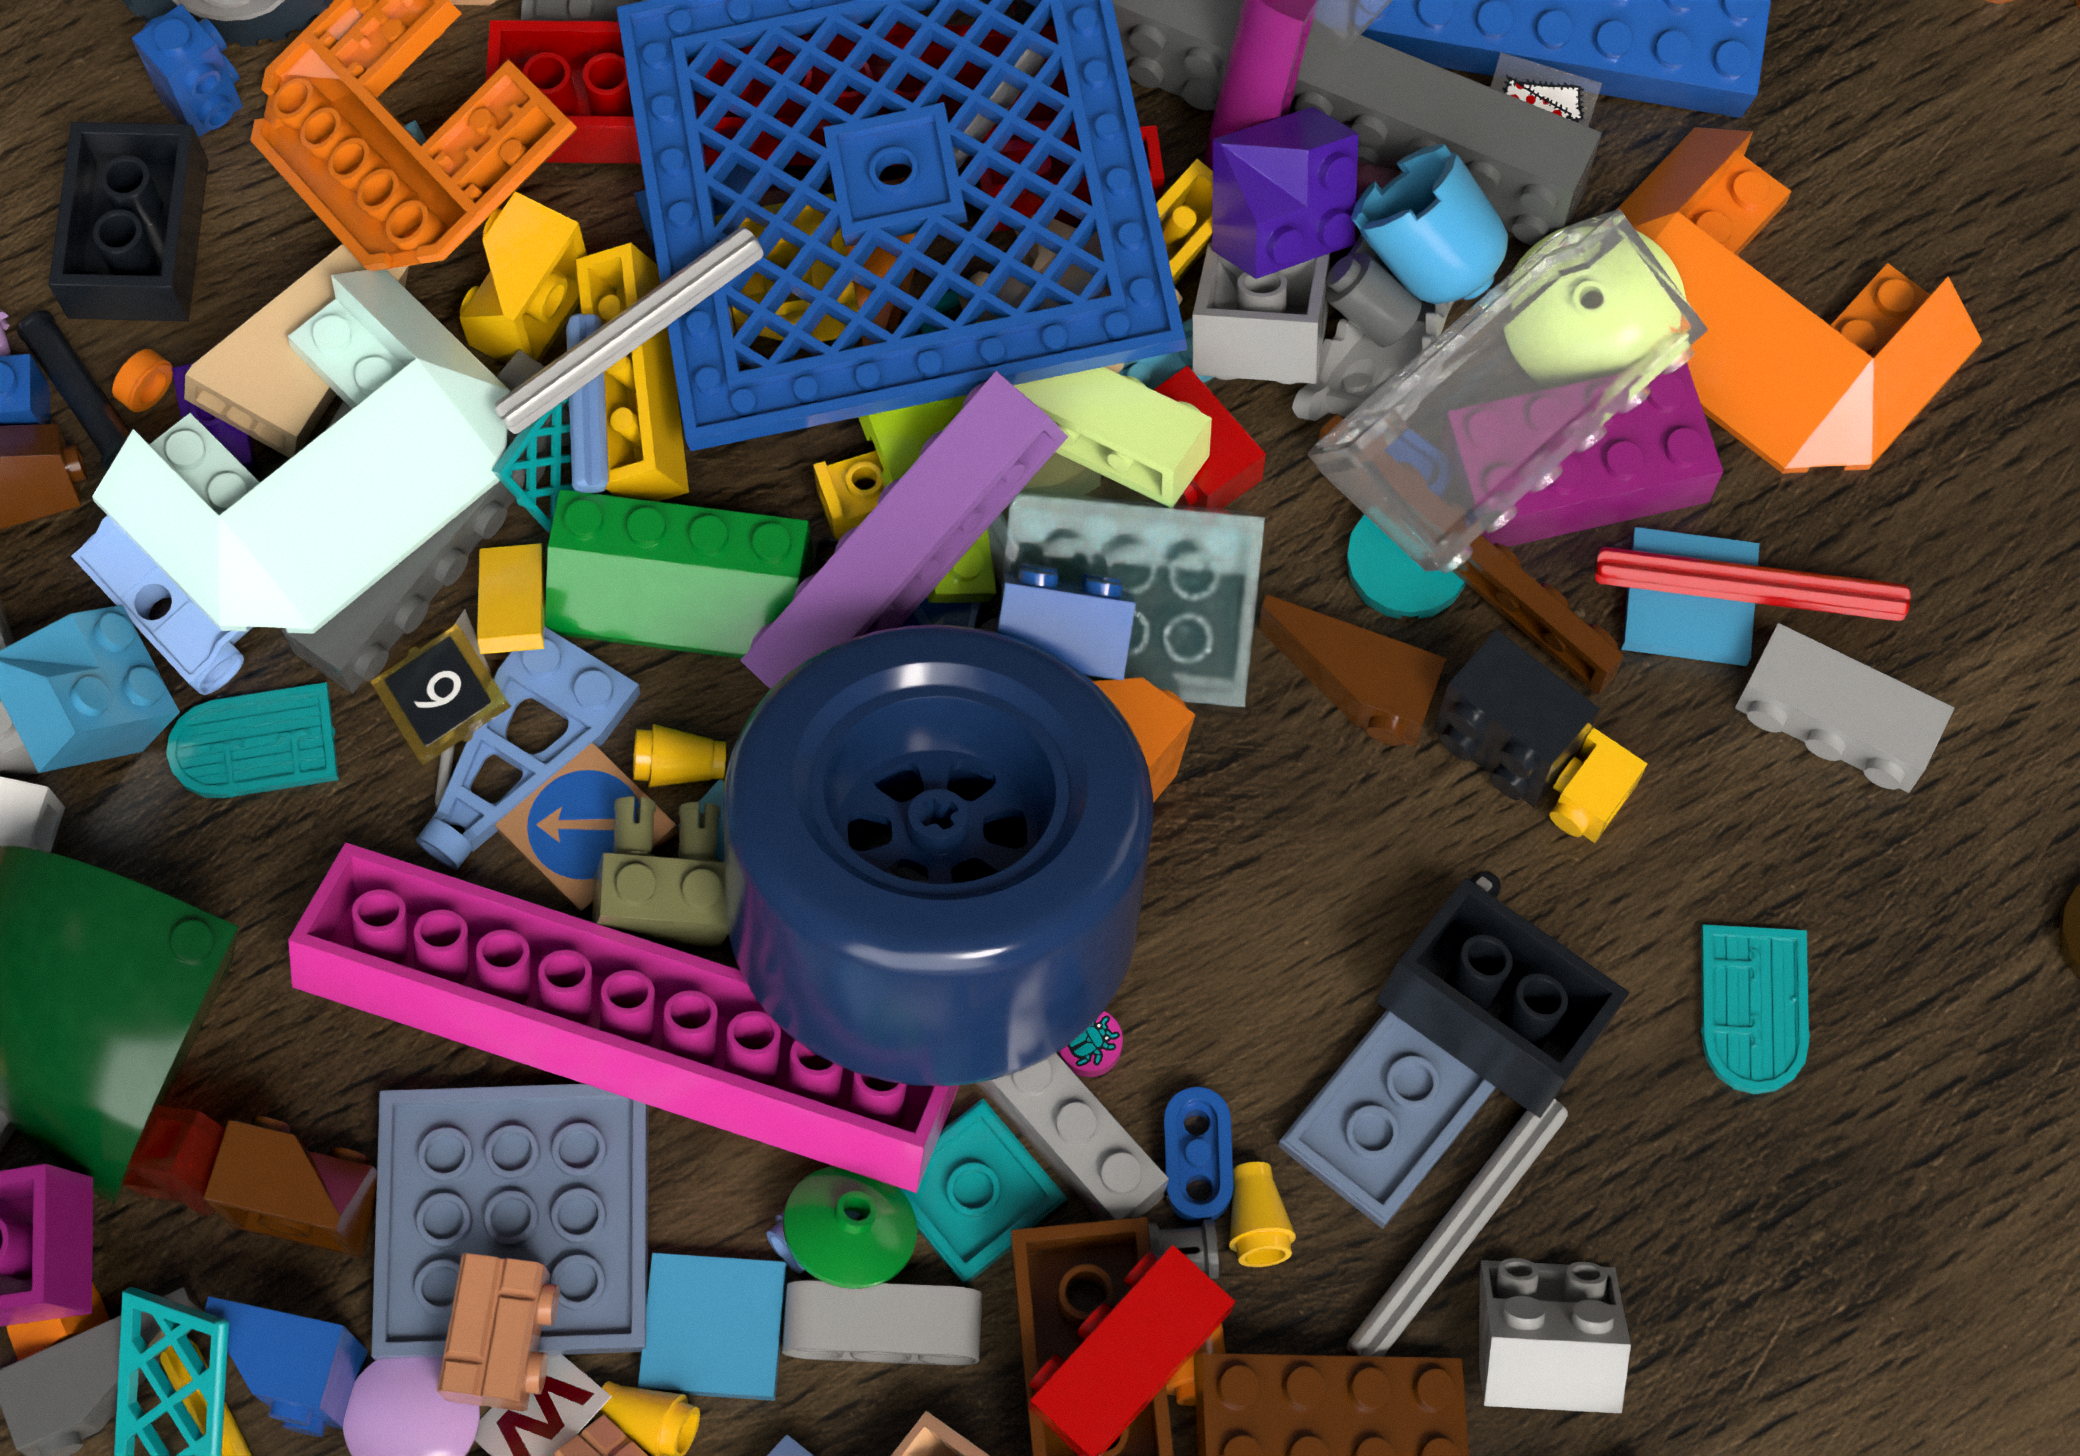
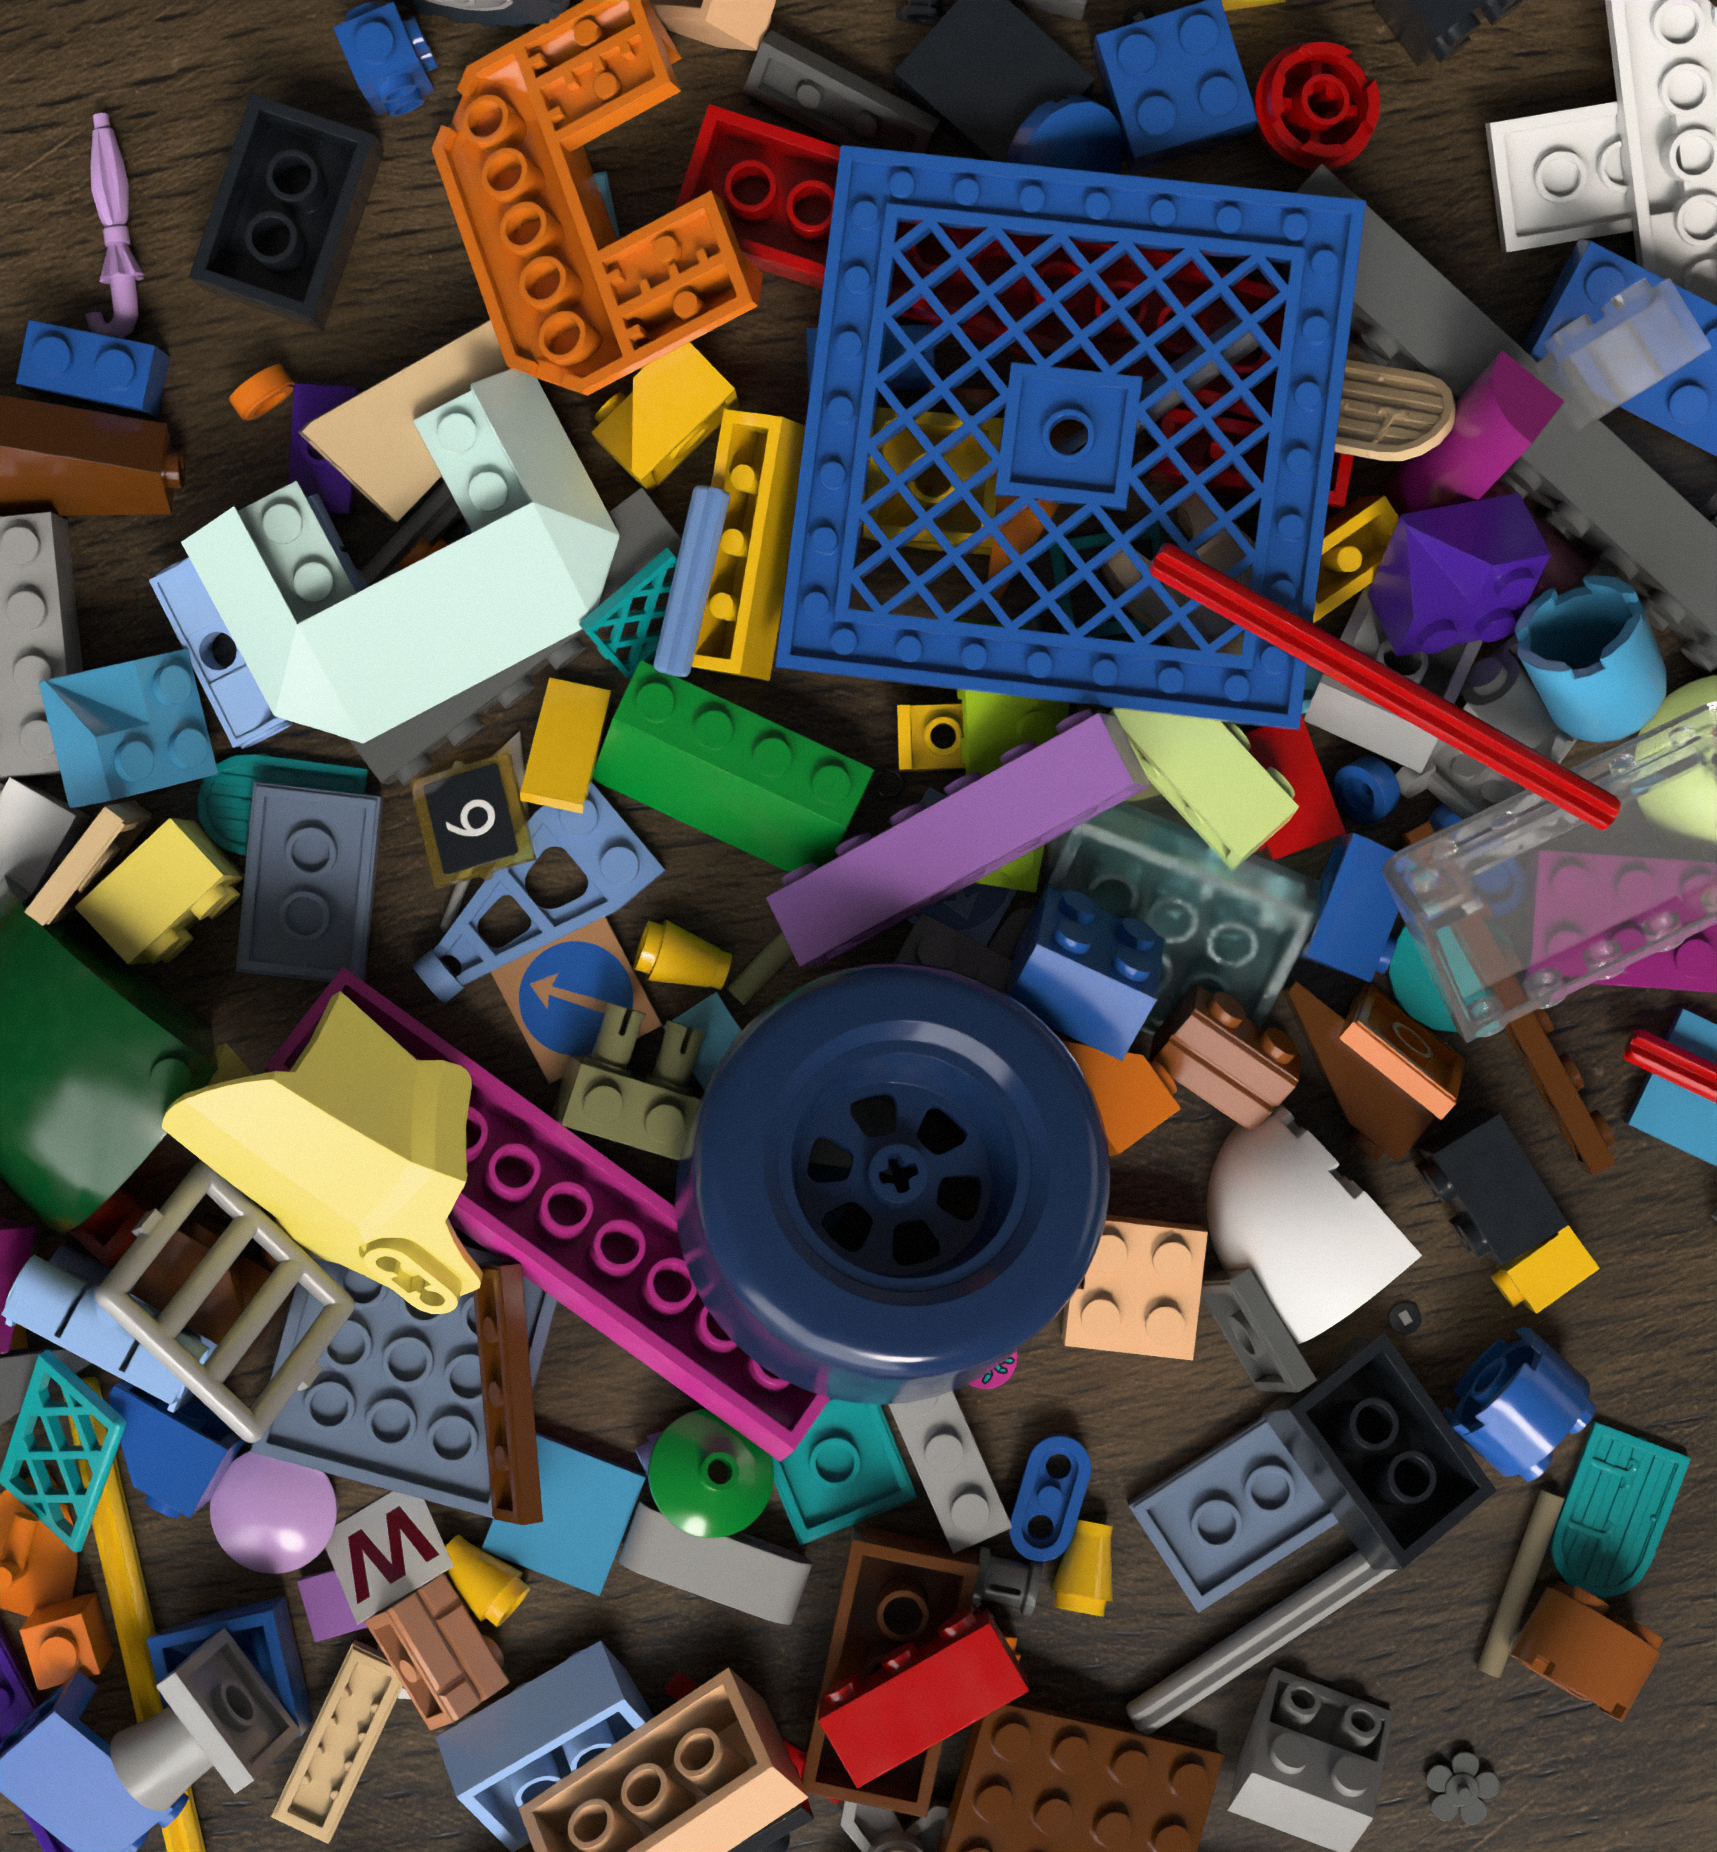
camera: 20 degrees right, 20 degrees up
black pin [17,310,131,473] -> none
nougat brick [437,1253,559,1411] -> none
axle [494,227,764,433] -> none
none -> light blue piece [1,1243,217,1413]
none -> tan tile [24,800,152,926]
none -> light yellow brick [75,818,245,965]
none -> light grey bar [95,1161,355,1443]
none -> light yellow piece [162,991,483,1314]
none -> sand blue tile [236,781,384,983]
none -> reddish brown tile [473,1261,543,1525]
none -> light nougat piece [1061,1215,1208,1360]
none -> red axle [1149,543,1622,830]
none -> dark orange brick [1149,985,1301,1131]
none -> dark grey tile [1201,1268,1317,1393]
none -> white brick [1207,1104,1422,1345]
none -> blue slope [1292,833,1421,982]
none -> blue tile [1333,755,1400,824]
none -> tan window [1334,359,1456,461]
none -> orange tile [1339,983,1466,1120]
none -> dark grey plant [1425,1751,1500,1825]
none -> blue brick [1443,1327,1597,1482]
none -> dark tan bar [1477,1489,1565,1678]
none -> dark orange brick [1508,1580,1664,1722]

